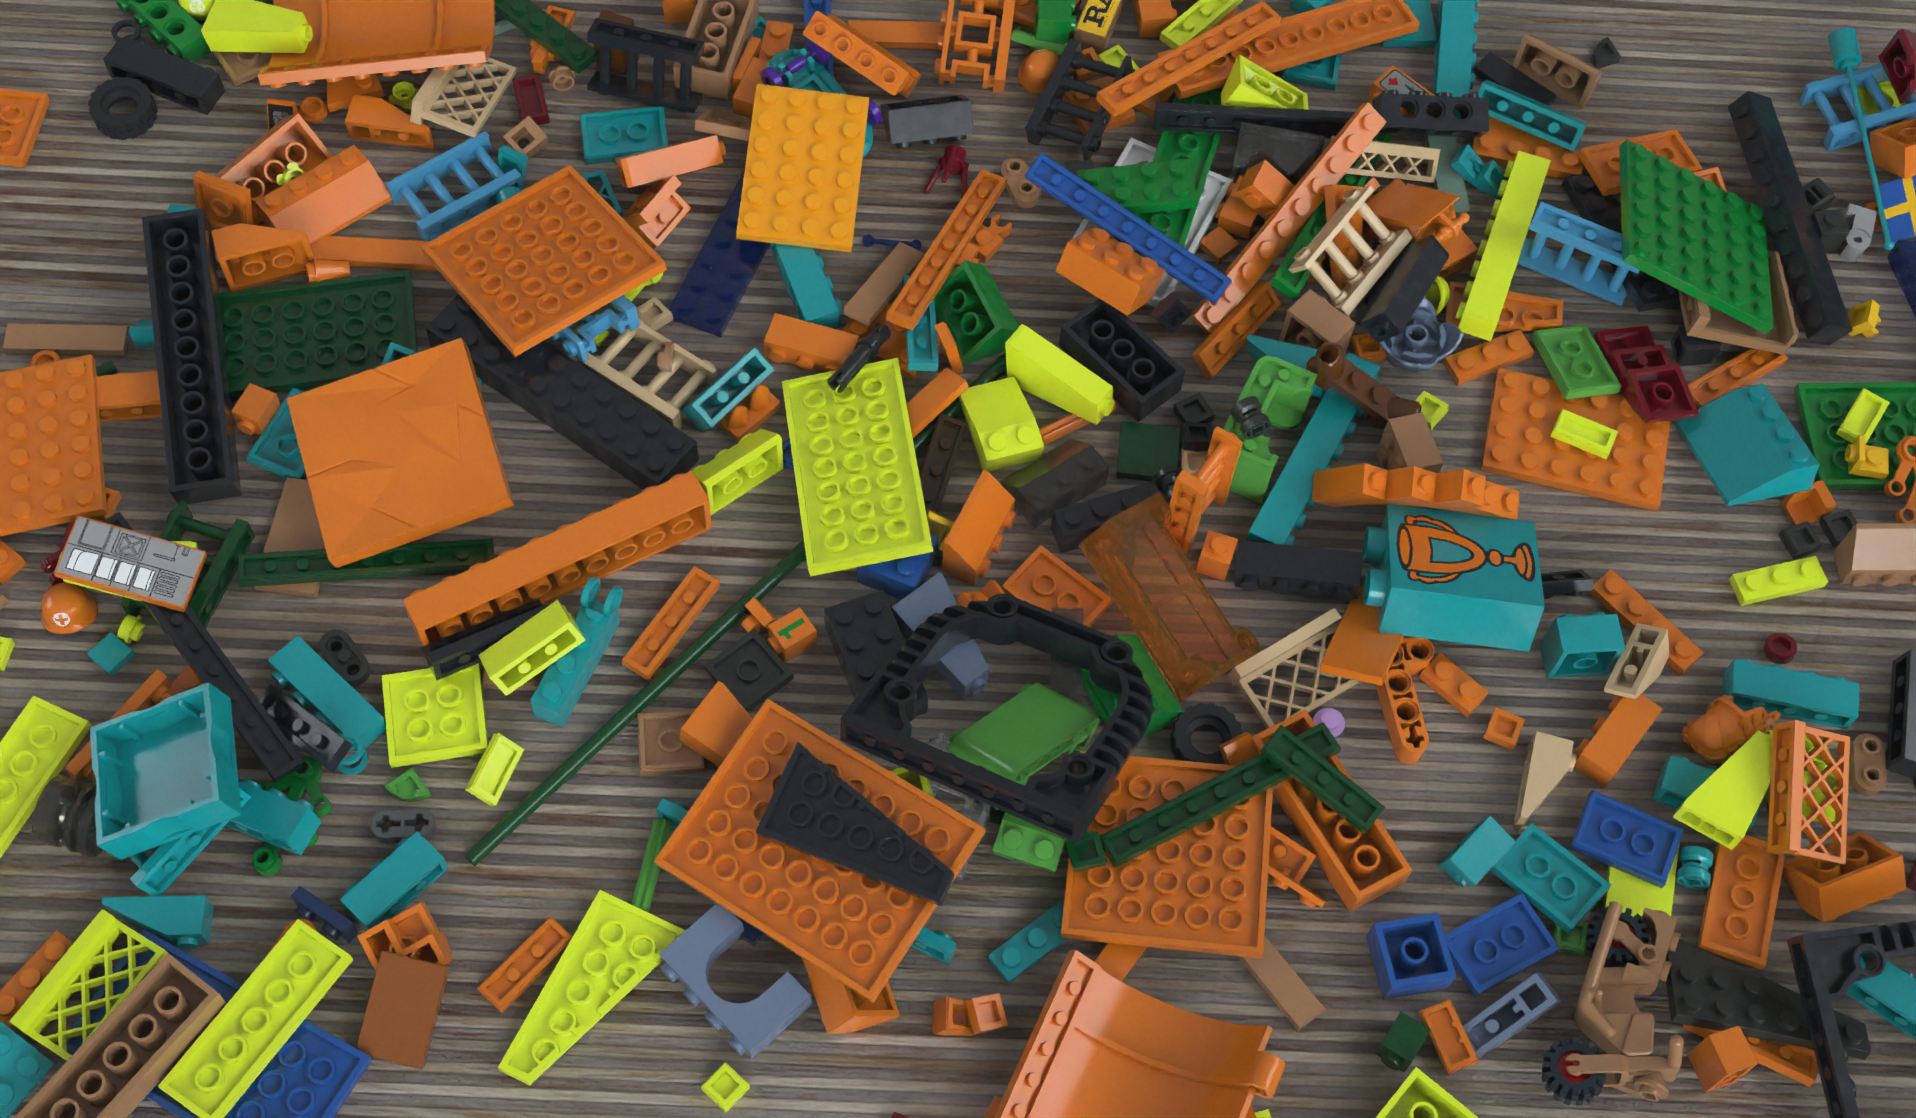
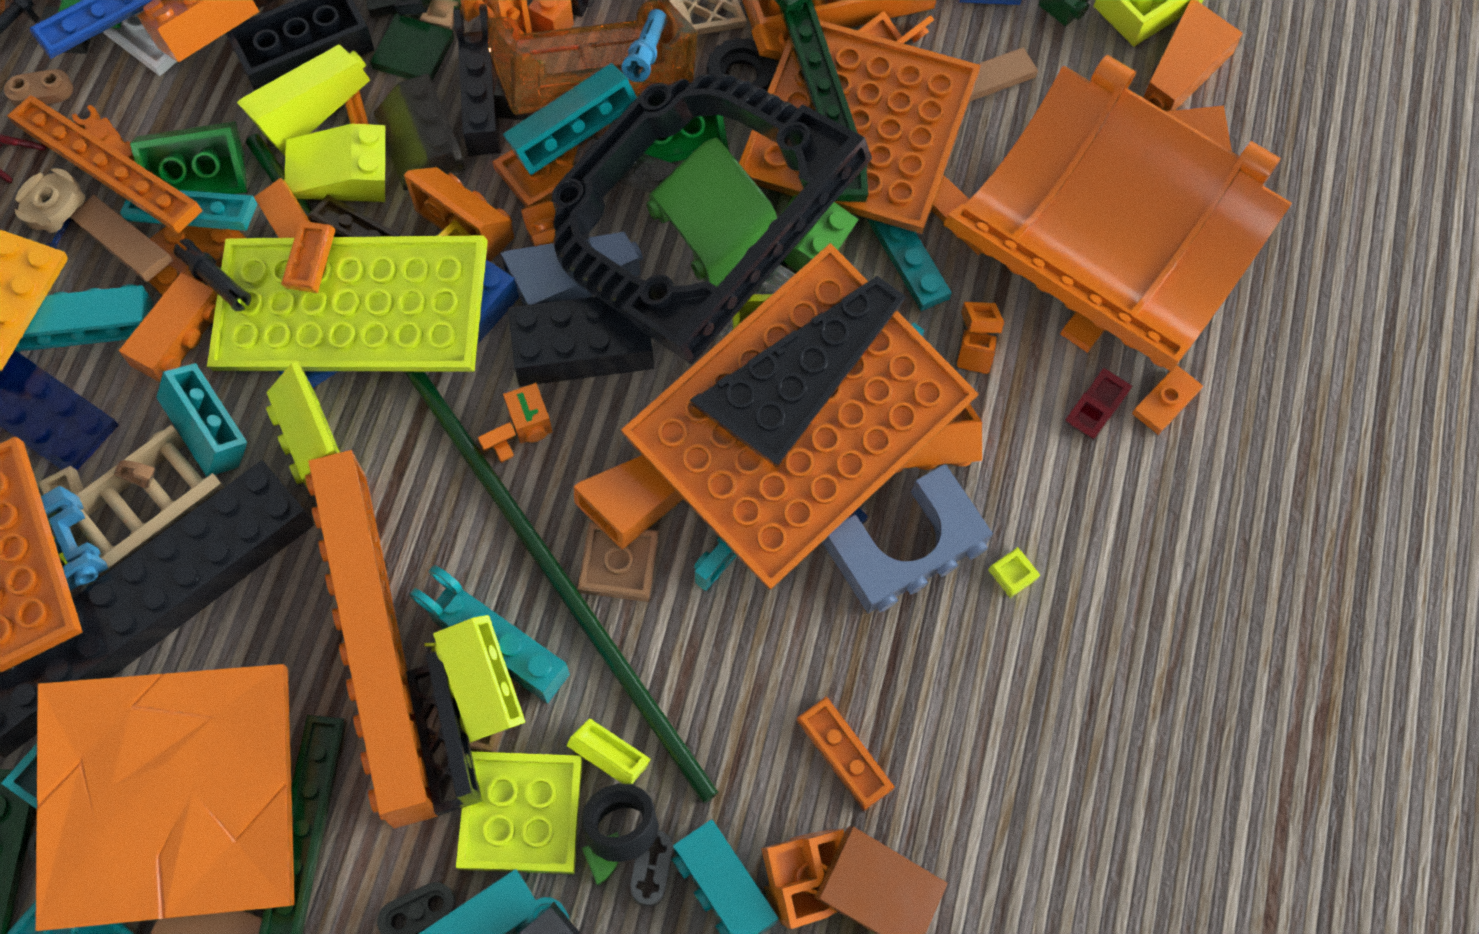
camera: 75 degrees left, 5 degrees up
neon yellow wing [498,890,686,1086] -> none
orange plate [622,566,720,681] -> none
bright green axle [631,818,671,912] -> none
pearl dark grey plate [704,629,794,712] -> none
orange tile [718,384,782,443] -> none
orange tile [934,321,964,375] -> none
none -> tan plate [14,168,85,233]
none -> orange plate [281,221,336,293]
none -> teal brick [503,63,637,175]
none -> black tyre [581,783,659,862]
none -> dark azure pin [622,9,668,82]

